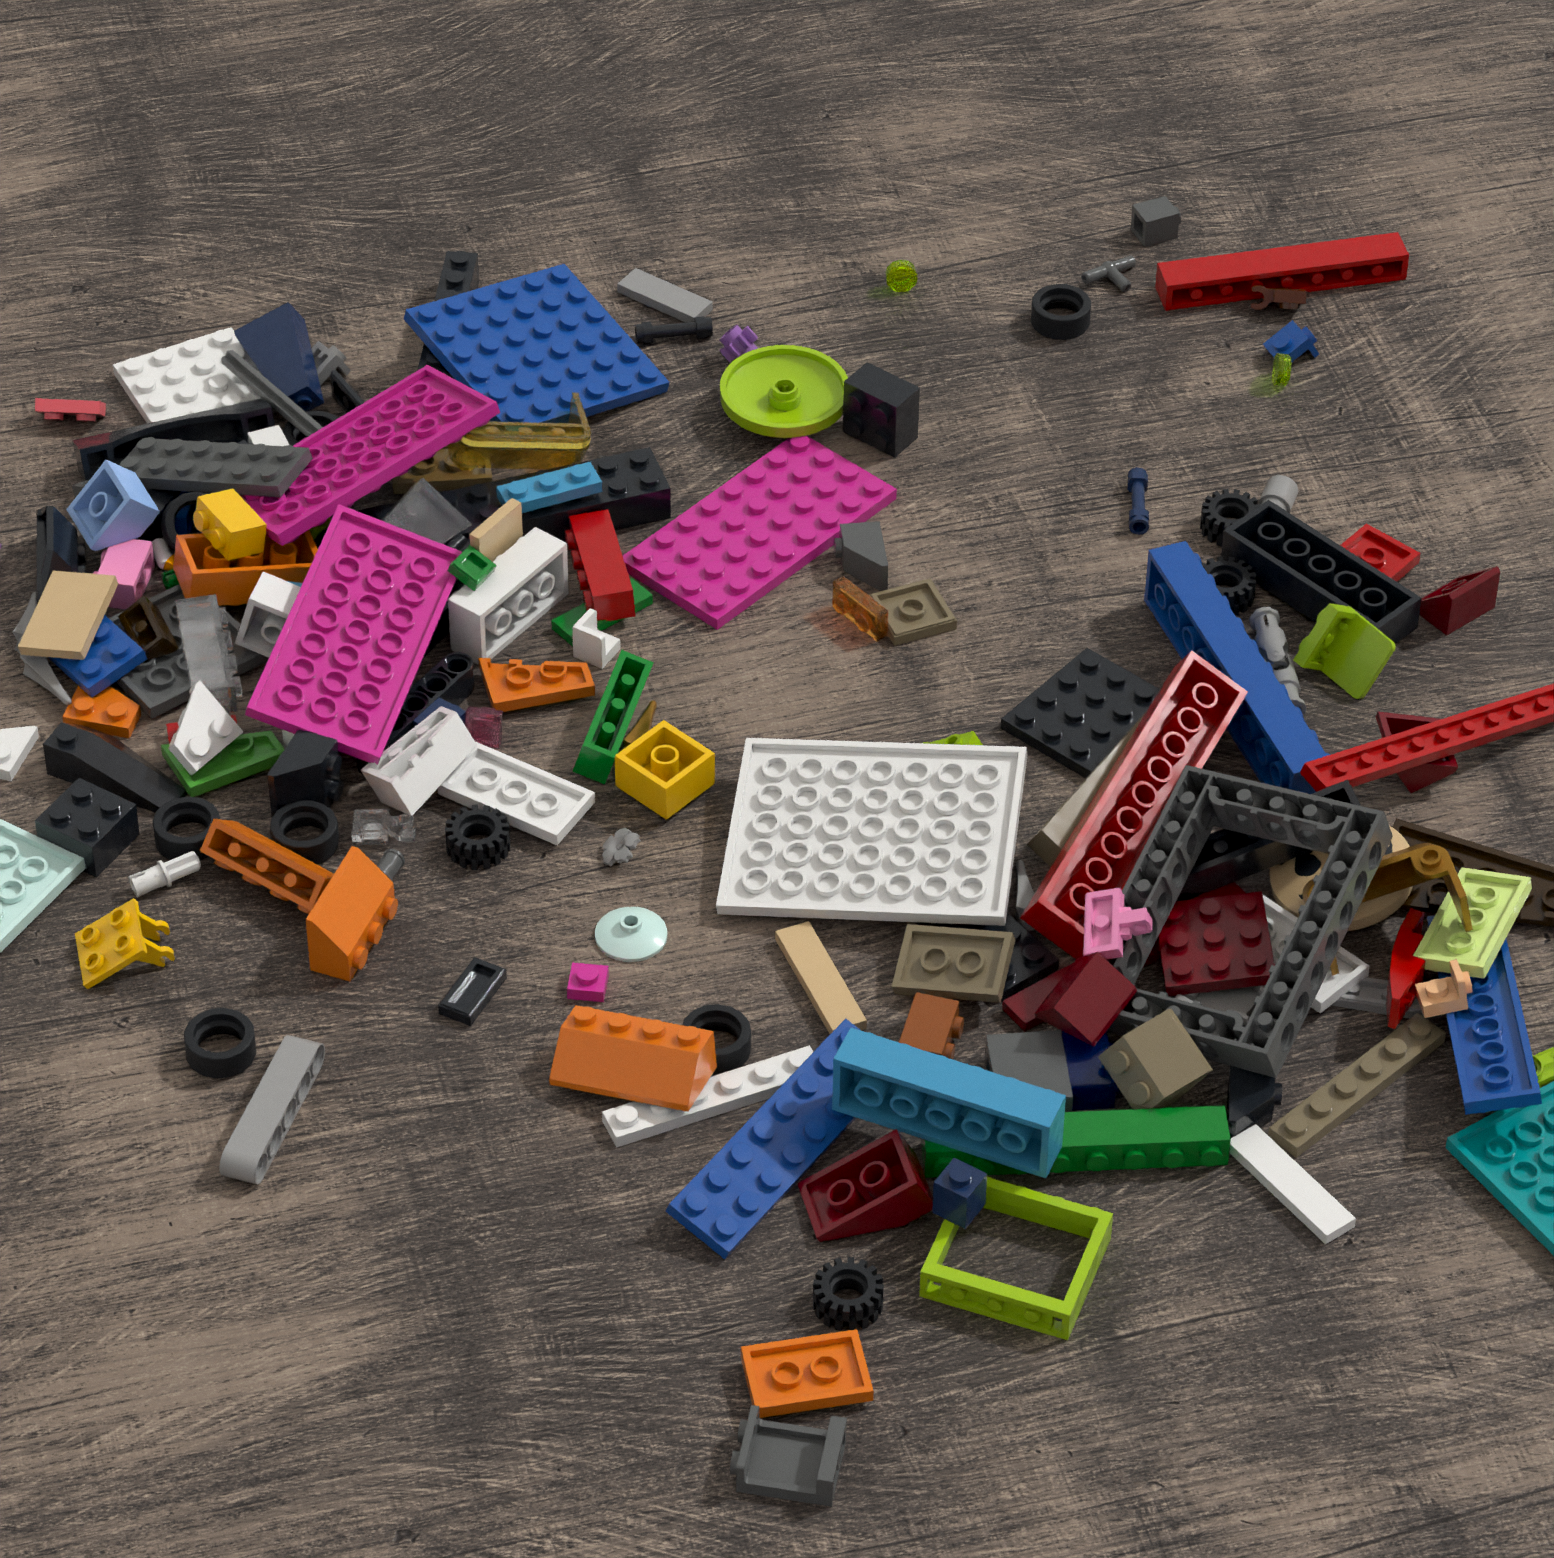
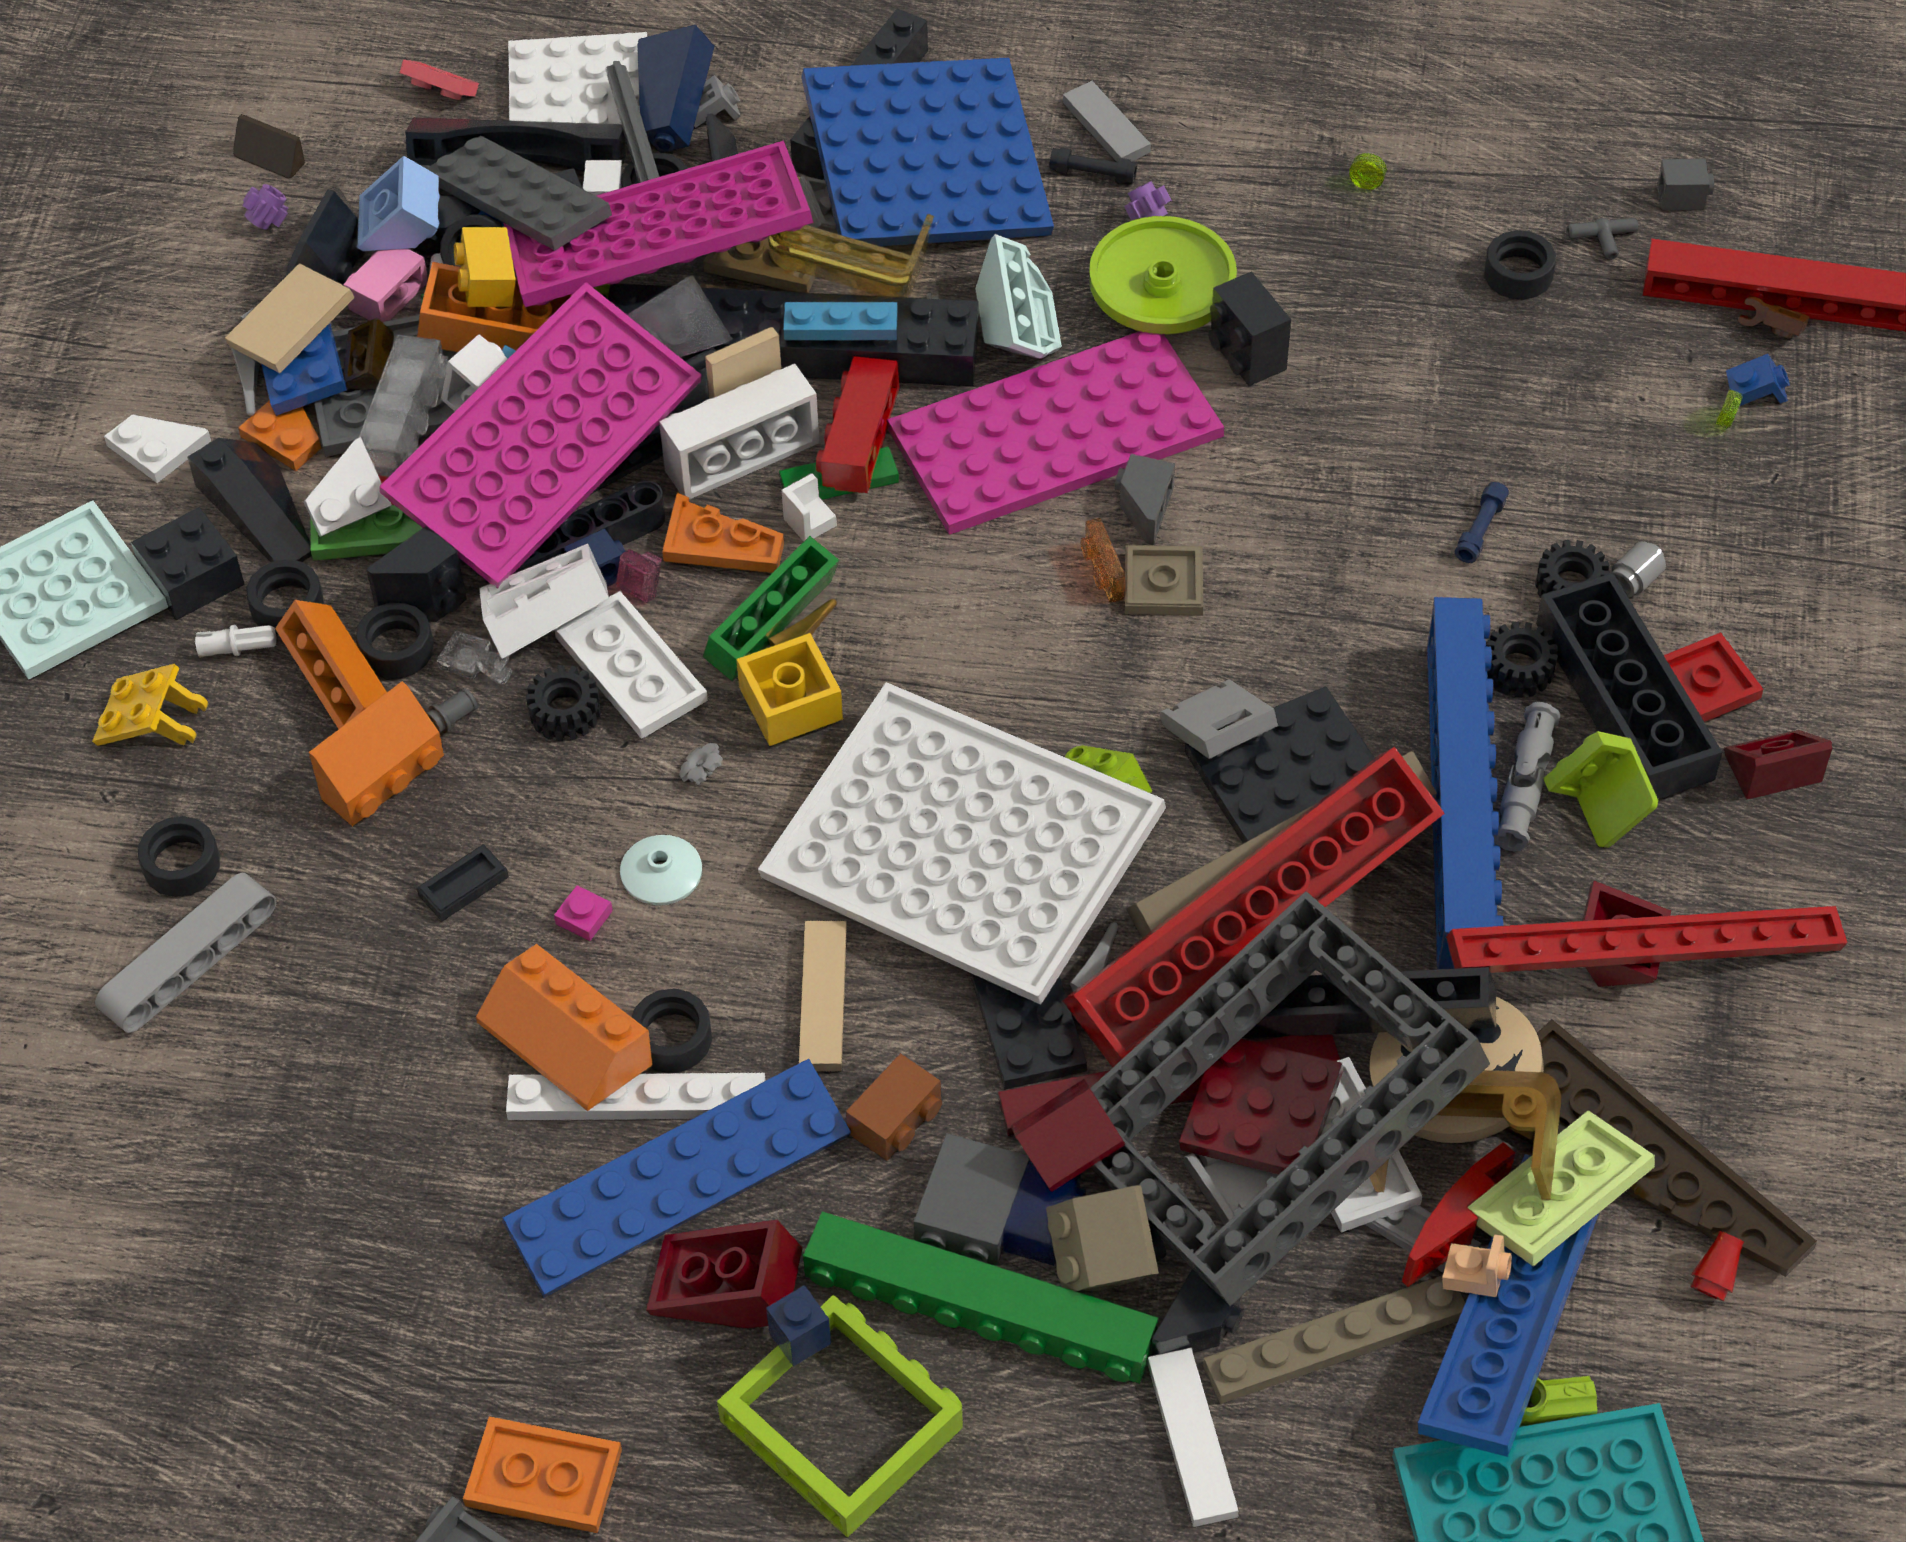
camera: 25 degrees right, 10 degrees up
green tile [447,545,497,591] -> none
black tyre [813,1257,884,1331] -> none
dark azure brick [832,1028,1066,1178] -> none
dark tan plate [891,924,1015,1003] -> none
bright pink hinge [1083,888,1152,960] -> none
none -> light aqua wedge [975,234,1062,358]
none -> light grey container [1160,679,1278,759]

